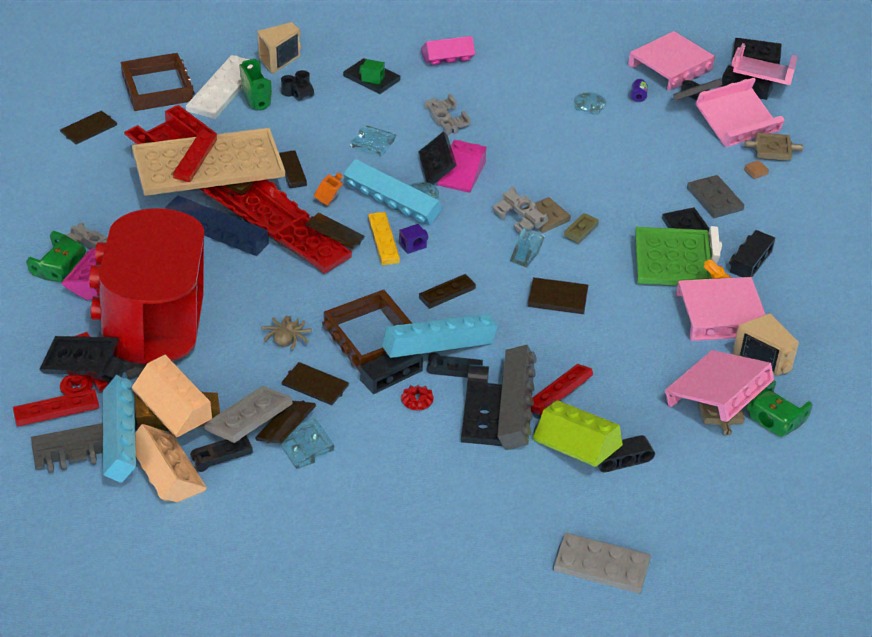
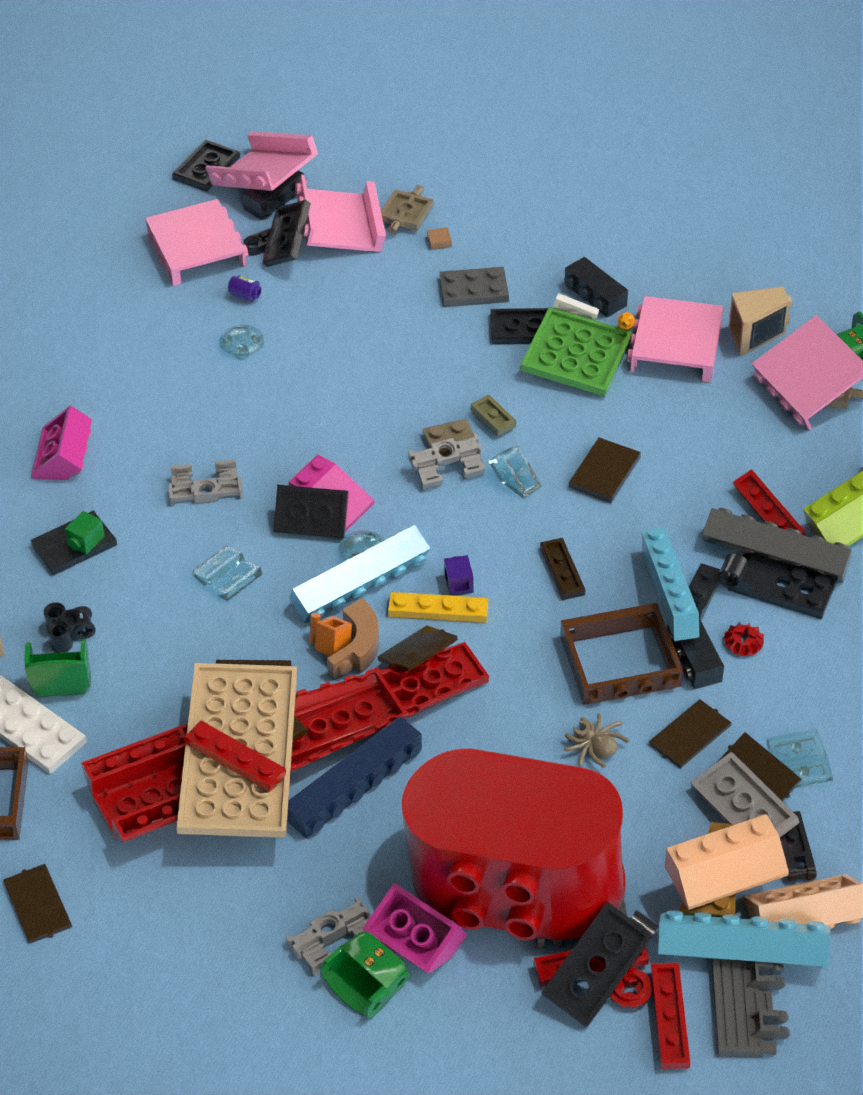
camera: 70 degrees left, 5 degrees up
none -> medium nougat arch [327,598,379,680]

